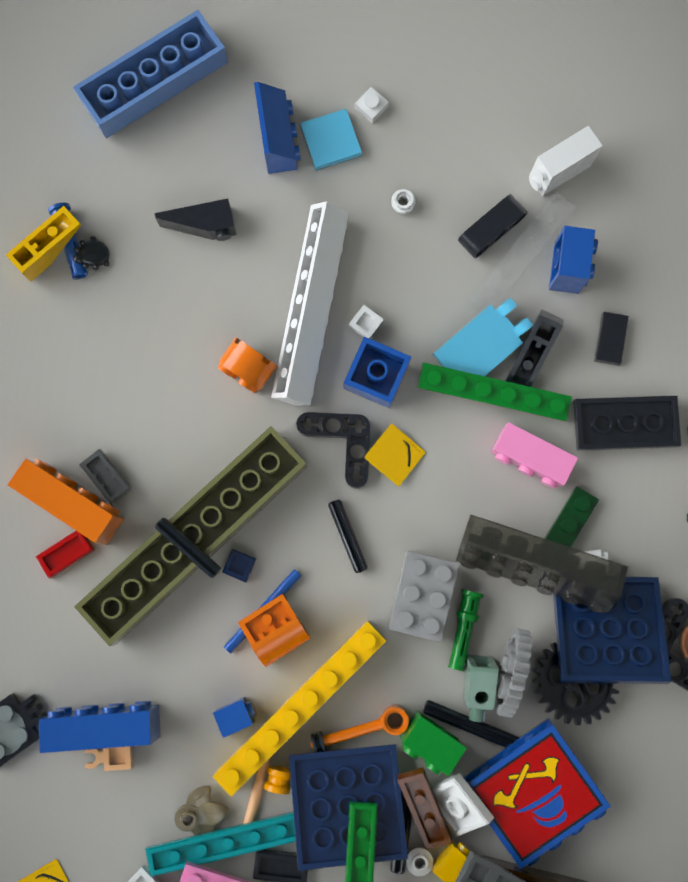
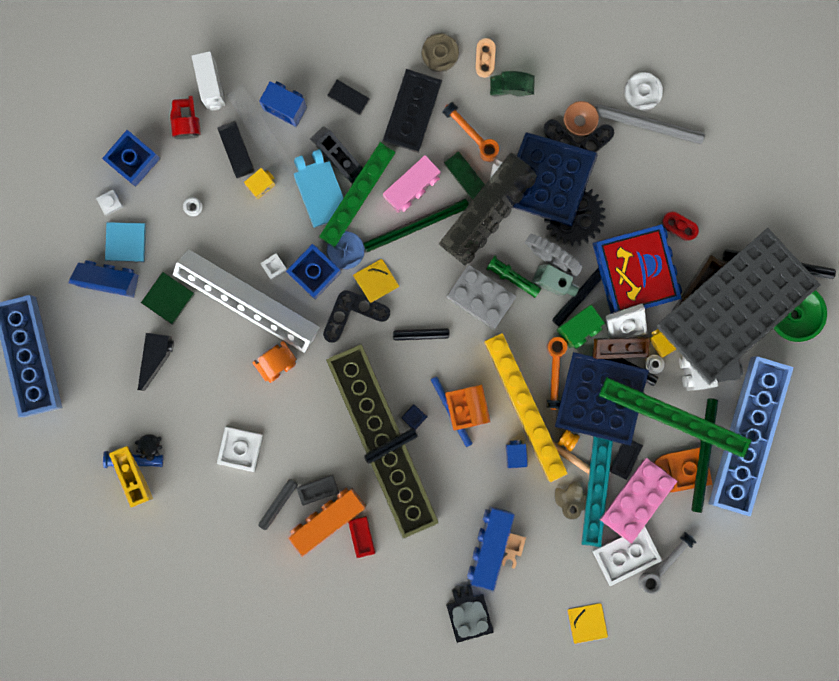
camera: 75 degrees left, 5 degrees up
none -> blue brick [102,130,160,187]
none -> dark green tile [141,272,195,325]
none -> red piece [170,95,201,139]
none -> white tile [217,426,263,472]
none -> yellow brick [244,168,275,199]
none -> dark grey axle [258,479,298,530]
none -> medium blue tile [326,231,365,270]
none -> dark green axle [363,199,470,252]
none -> orange piece [442,102,499,162]
none -> red plate [662,212,699,241]

